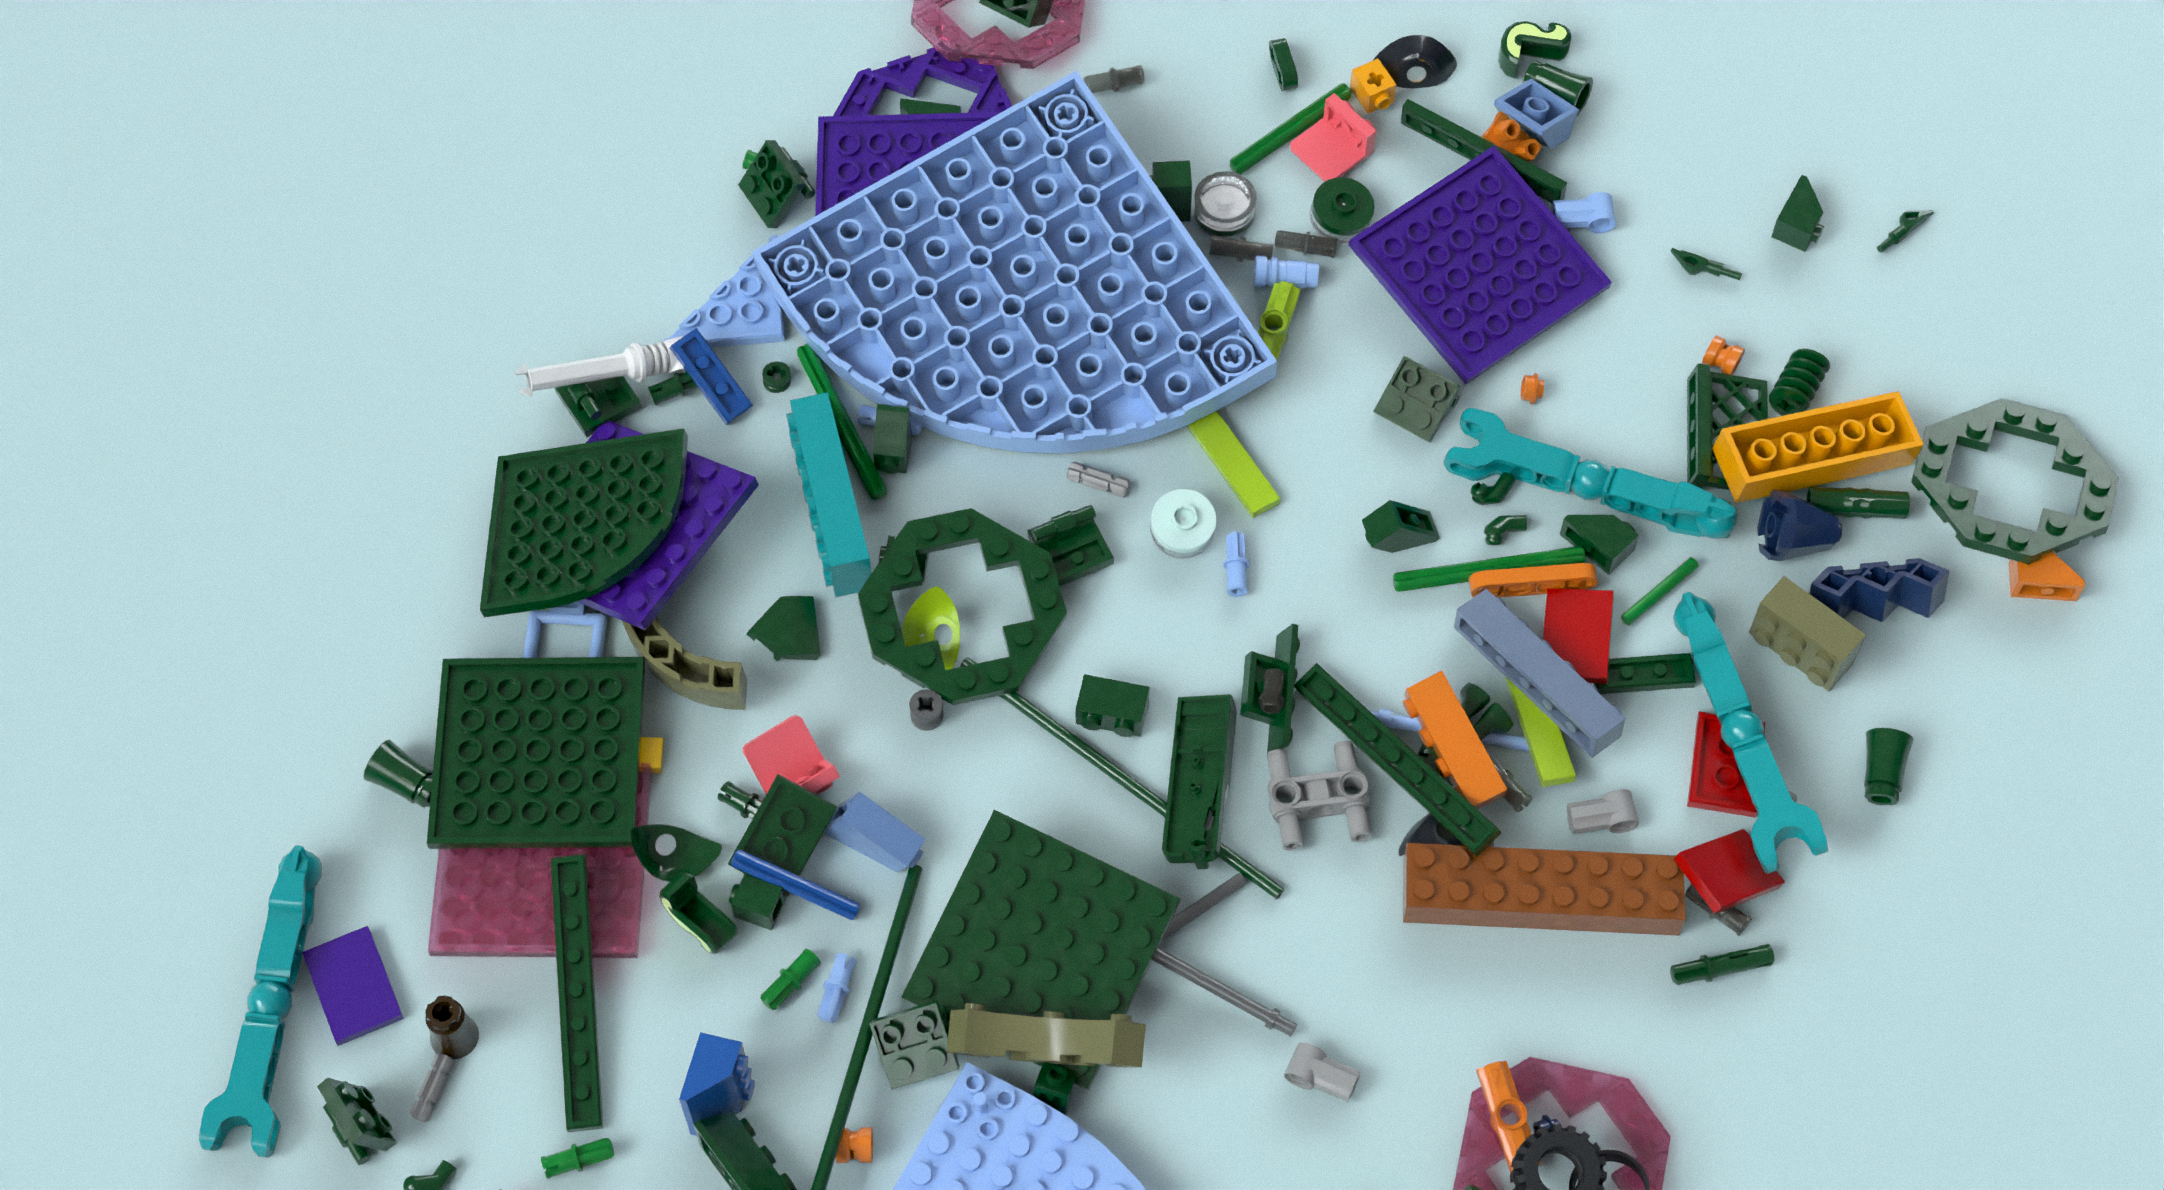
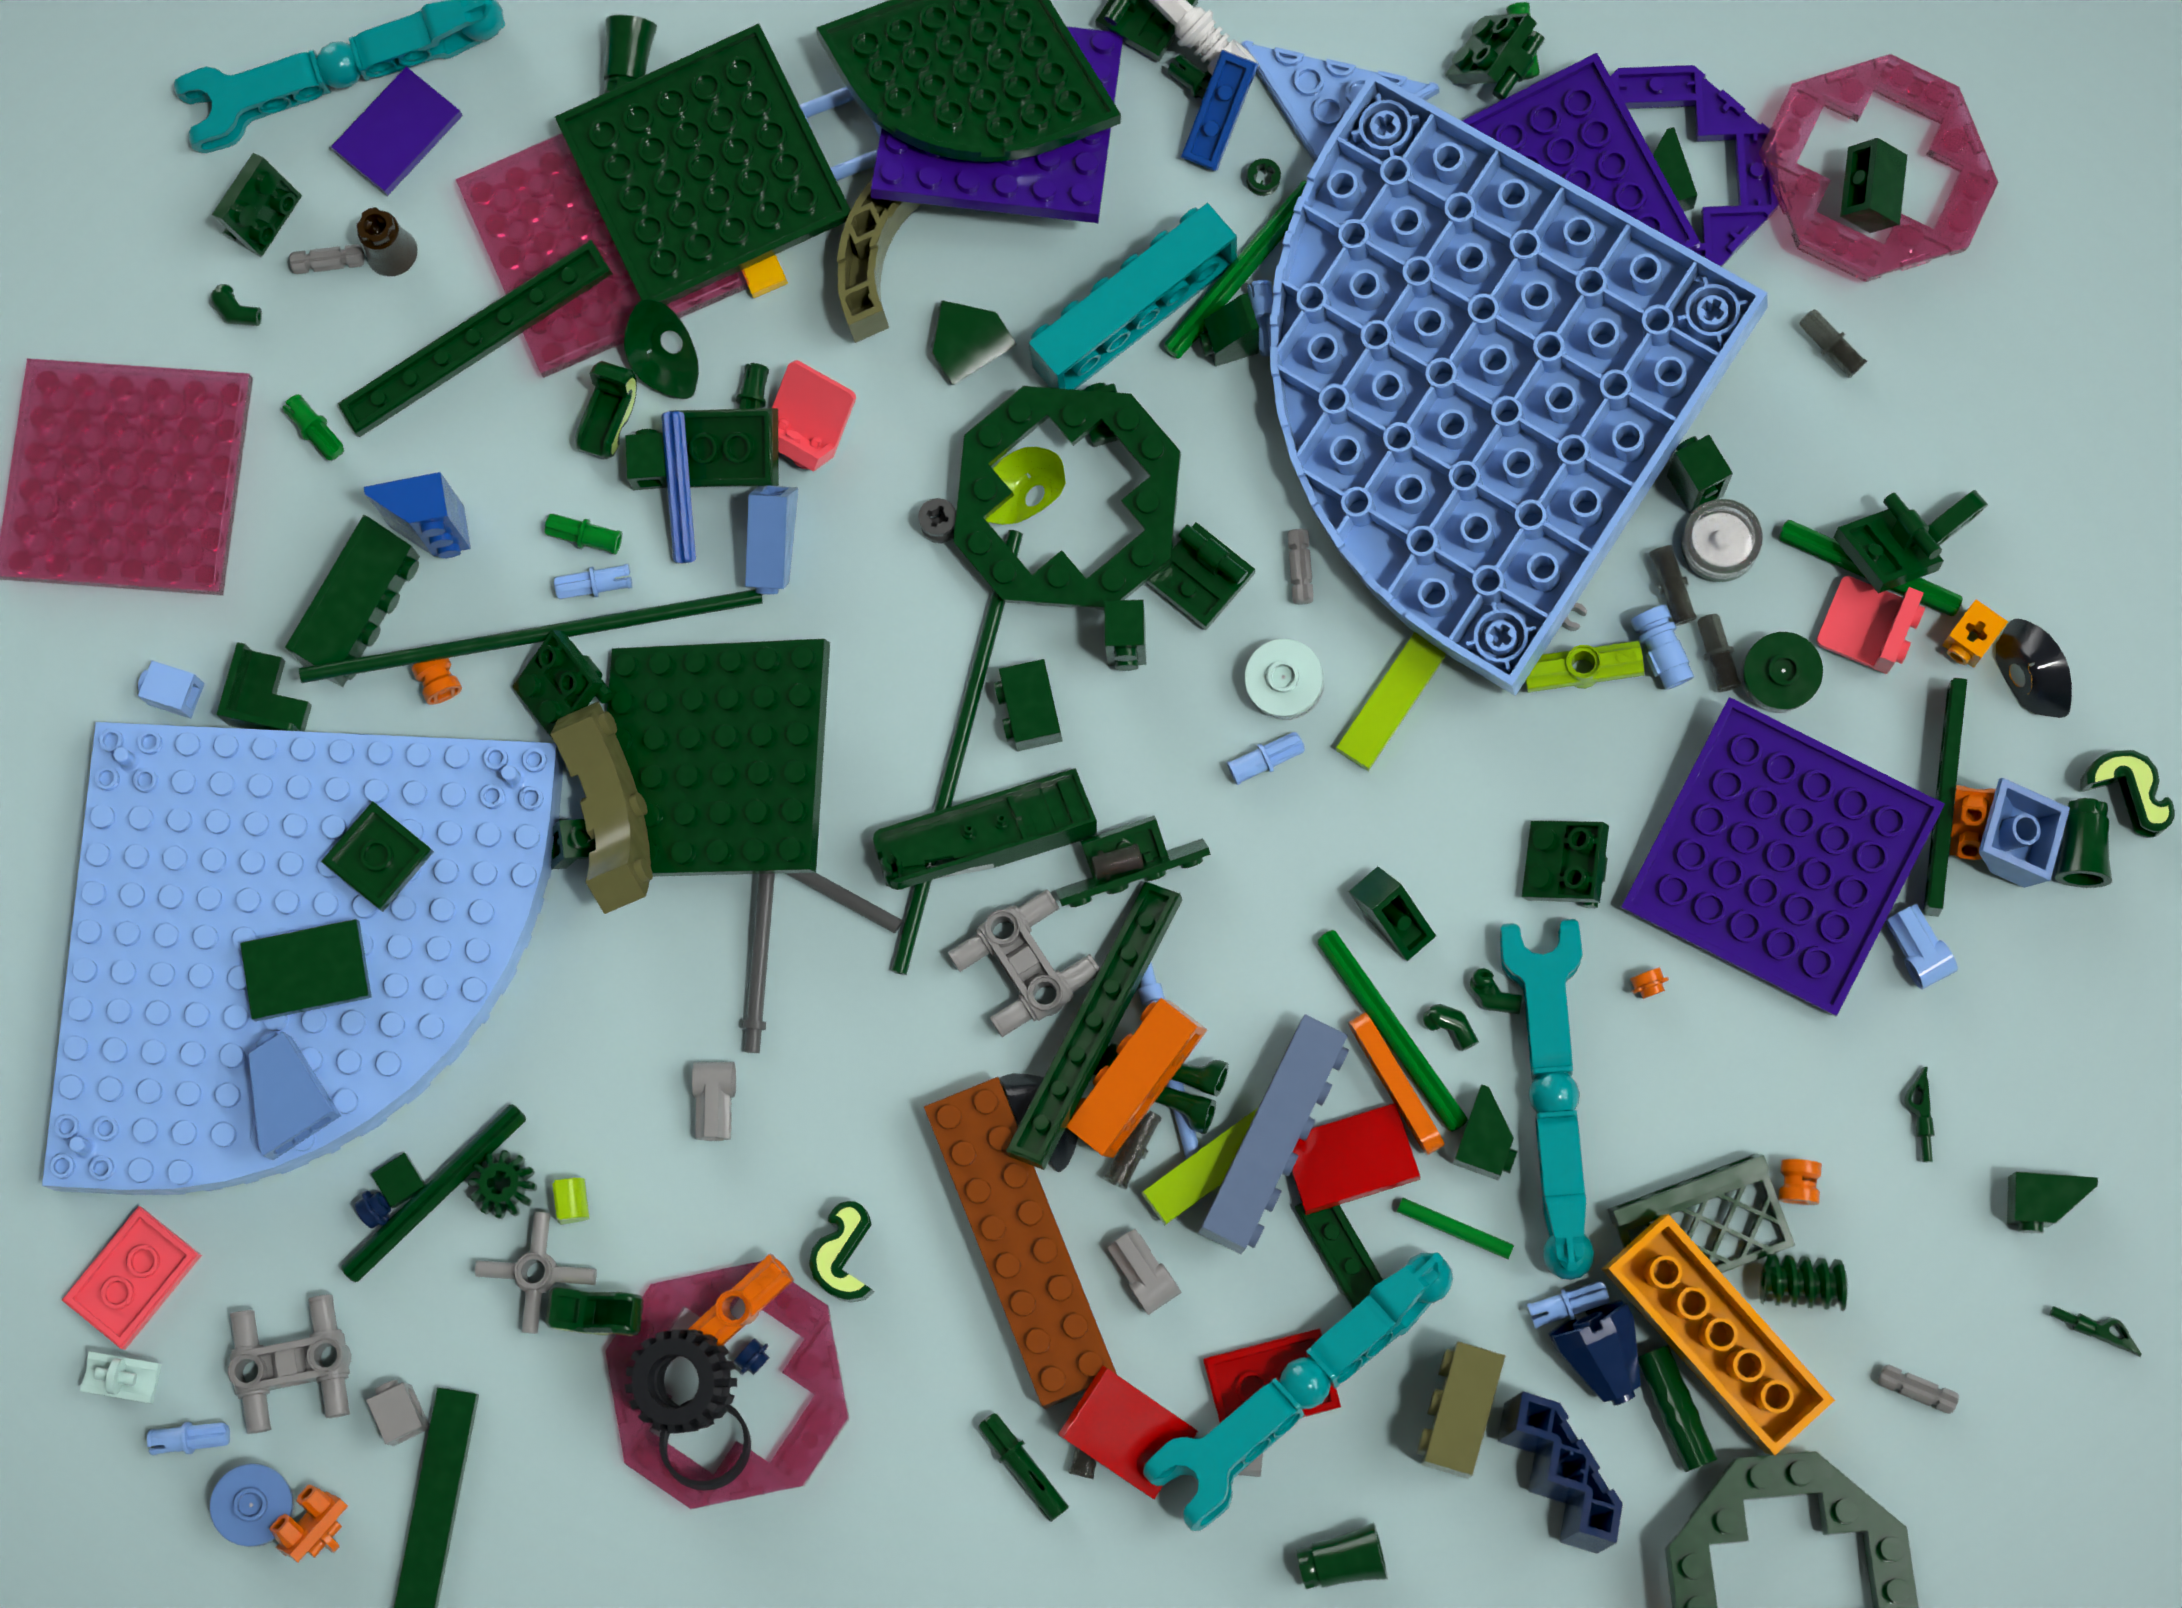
camera: 75 degrees right, 15 degrees up
none -> dark green animal [809,1201,874,1303]
none -> dark green brick [1104,600,1147,671]
none -> light blue axle [1527,1281,1609,1329]
none -> dark green plate [1833,493,1944,593]
none -> light grey axle [1878,1365,1959,1414]

